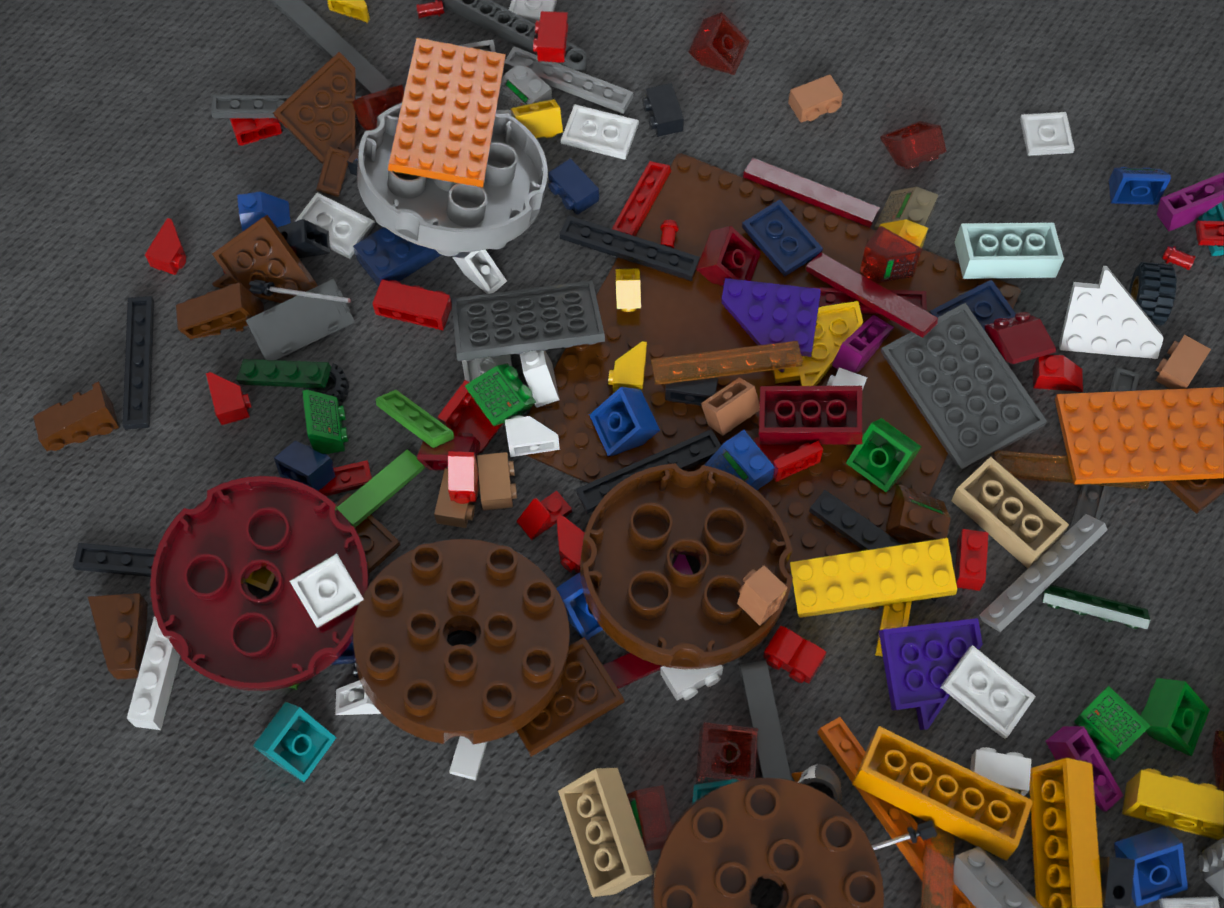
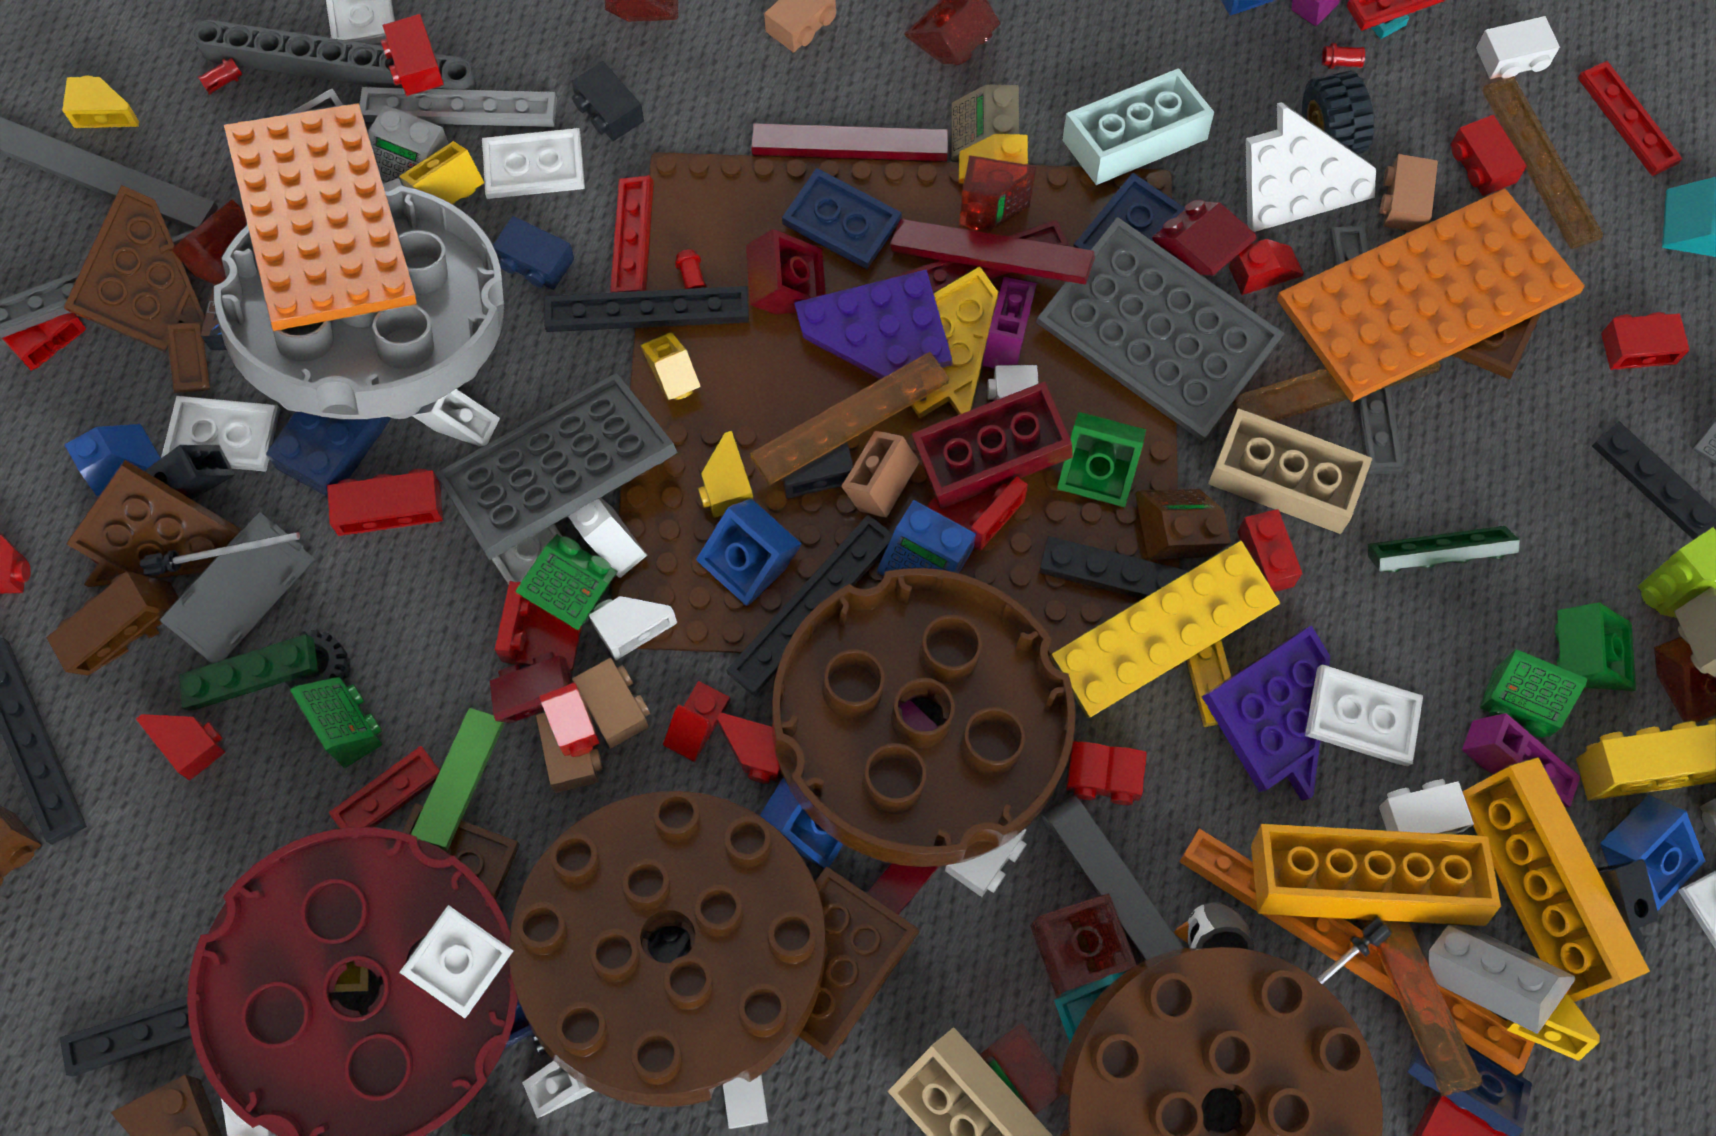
camera: 25 degrees left, 5 degrees up
dark blue brick [274,441,336,491] -> none
bright green tile [376,390,454,448] -> none
nougat brick [737,565,787,625] -> none
light grey plate [979,514,1108,632] -> none

